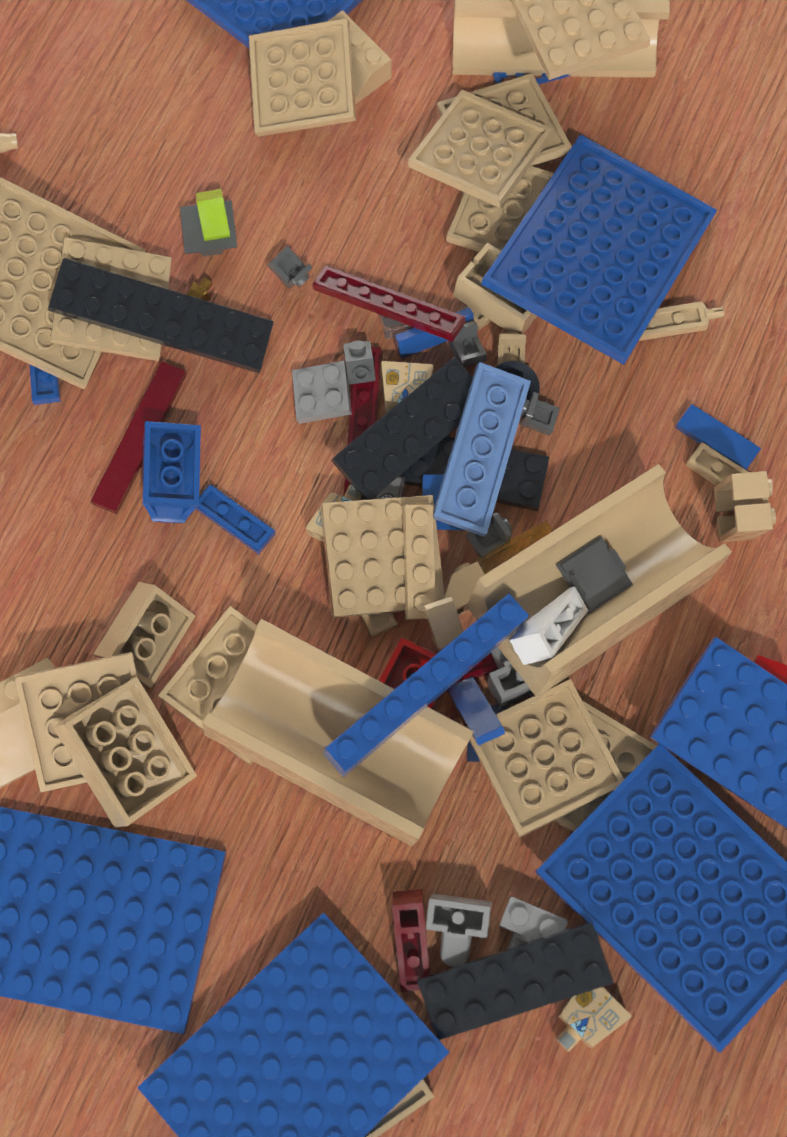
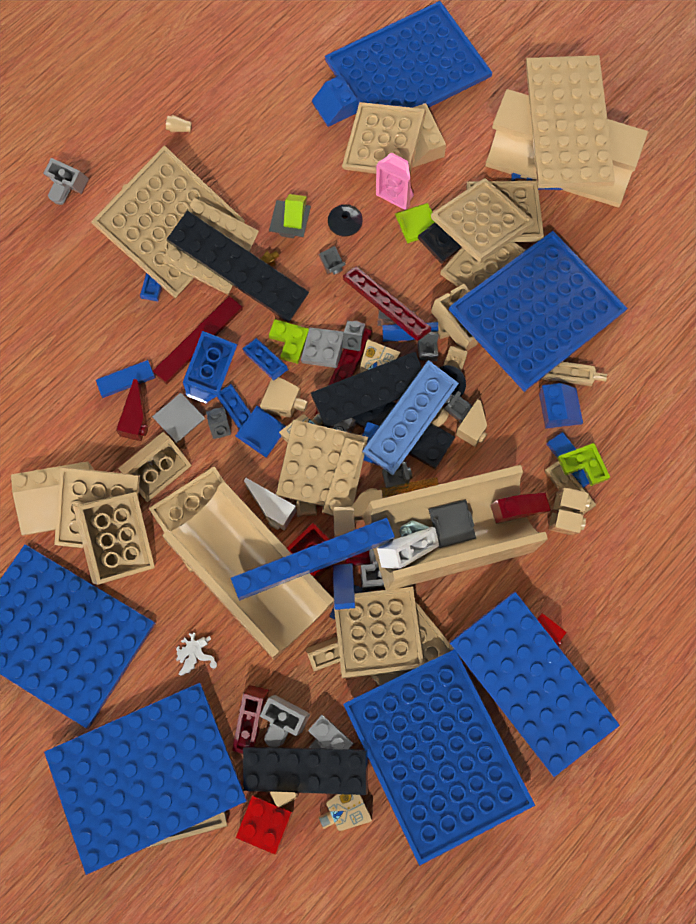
camera: 20 degrees right, 0 degrees up
none -> blue tile [96,360,155,398]
none -> dark red slope [116,379,148,441]
none -> light grey piece [152,393,205,443]
none -> white piece [176,633,217,676]
none -> dark grey bracket [206,407,231,439]
none -> blue piece [235,406,286,458]
none -> red brick [236,796,293,855]
none -> blue tile [242,338,288,381]
none -> white slope [244,478,297,530]
none -> tan torso [260,377,308,418]
none -> lime plate [269,319,309,364]
none -> tan slope [270,792,299,807]
none -> tan slope [306,637,340,671]
none -> blue slope [312,75,358,127]
none -> black dish [328,205,363,237]
none -> bright pink slope [376,153,414,210]
none -> lime piece [395,203,435,244]
none -> light aqua arm [399,520,429,537]
none -> black plate [418,222,462,264]
none -> tan tile [431,407,449,427]
none -> tan slope [456,399,487,447]
none -> dark red slope [490,492,551,524]
none -> blue slope [539,383,583,429]
none -> lime plate [557,443,610,486]

